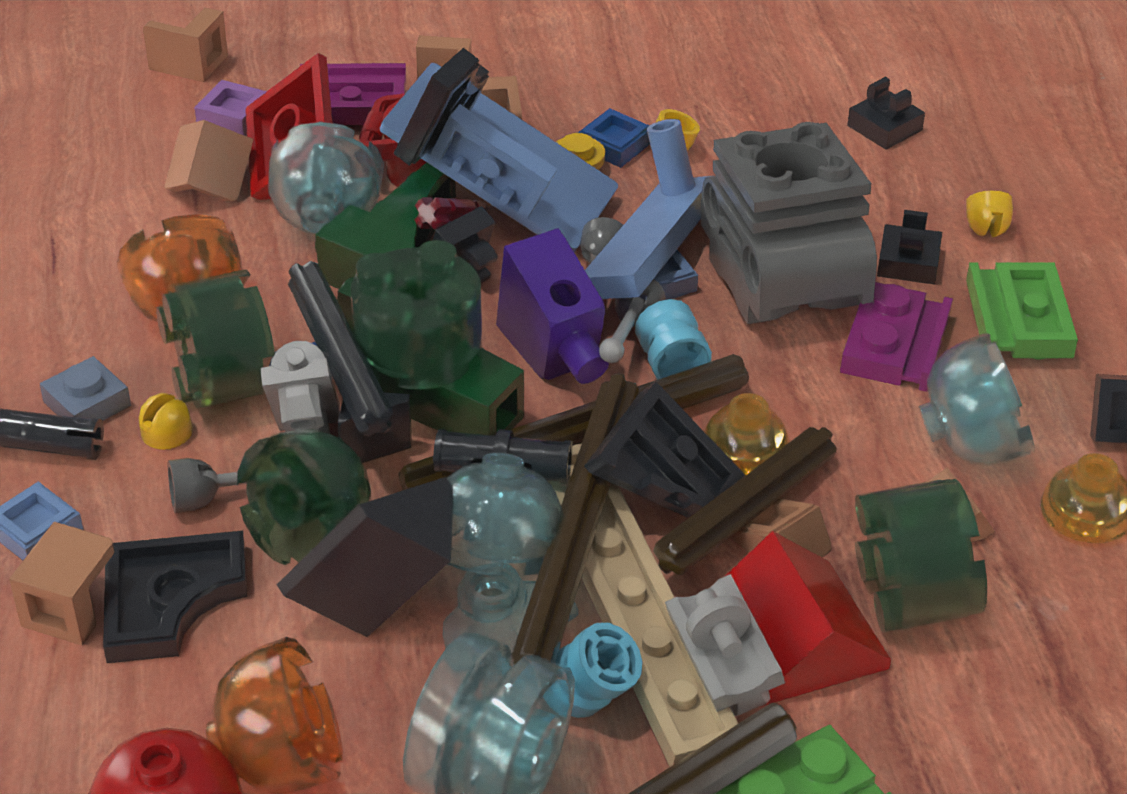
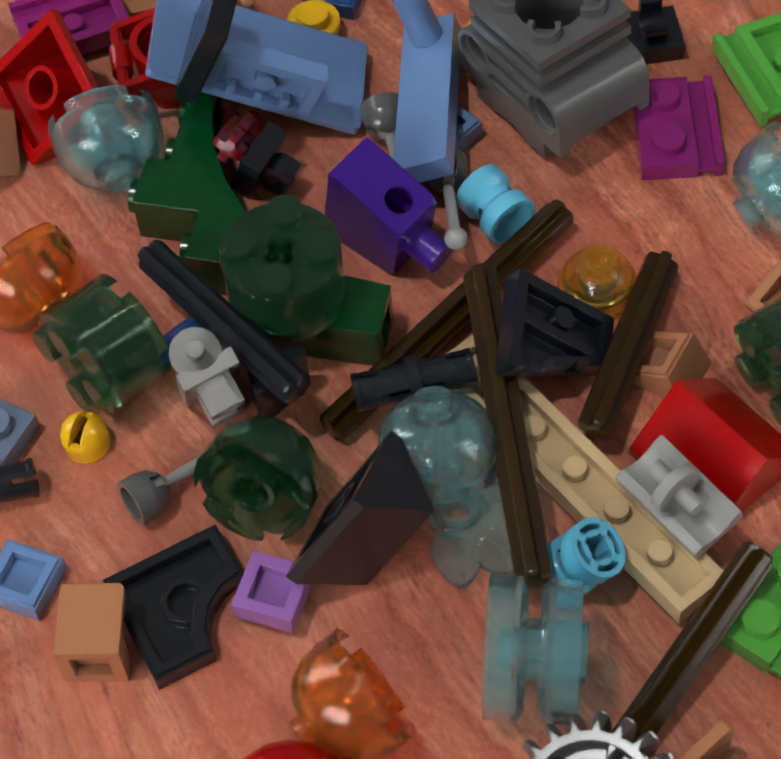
camera: 15 degrees left, 15 degrees up
none -> medium lavender plate [231,551,312,633]

